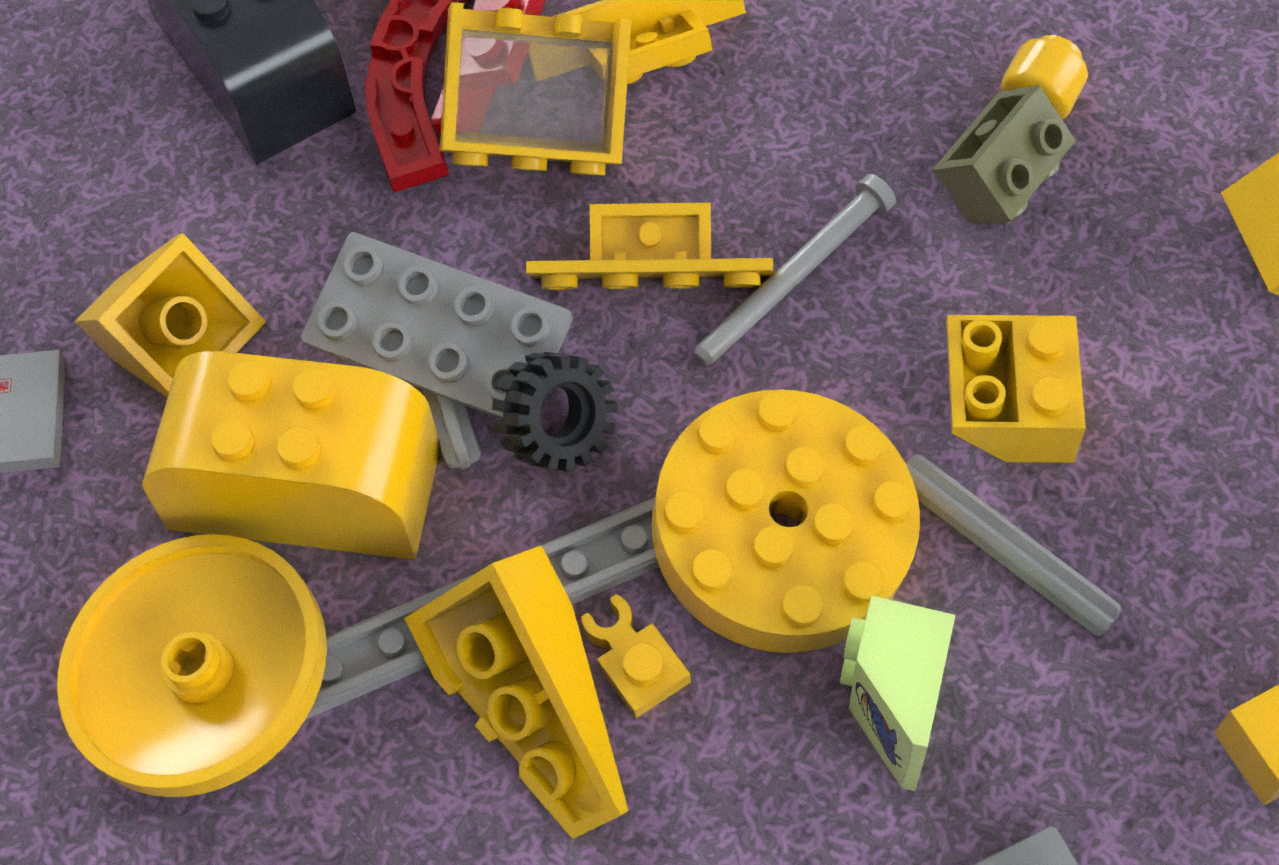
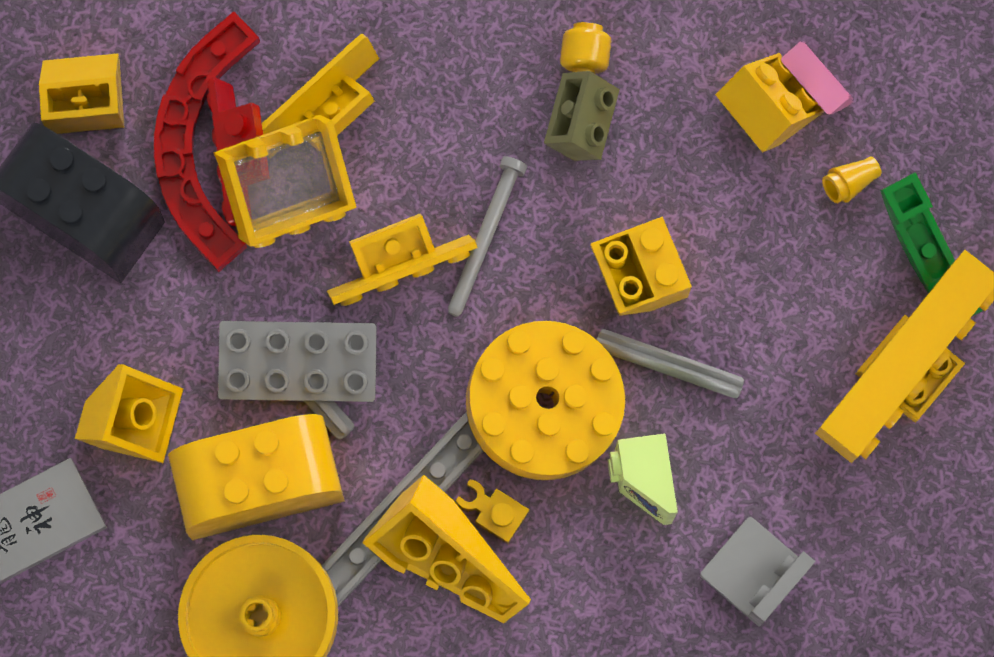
camera: 30 degrees left, 15 degrees up
black tyre [492,352,617,472] -> none

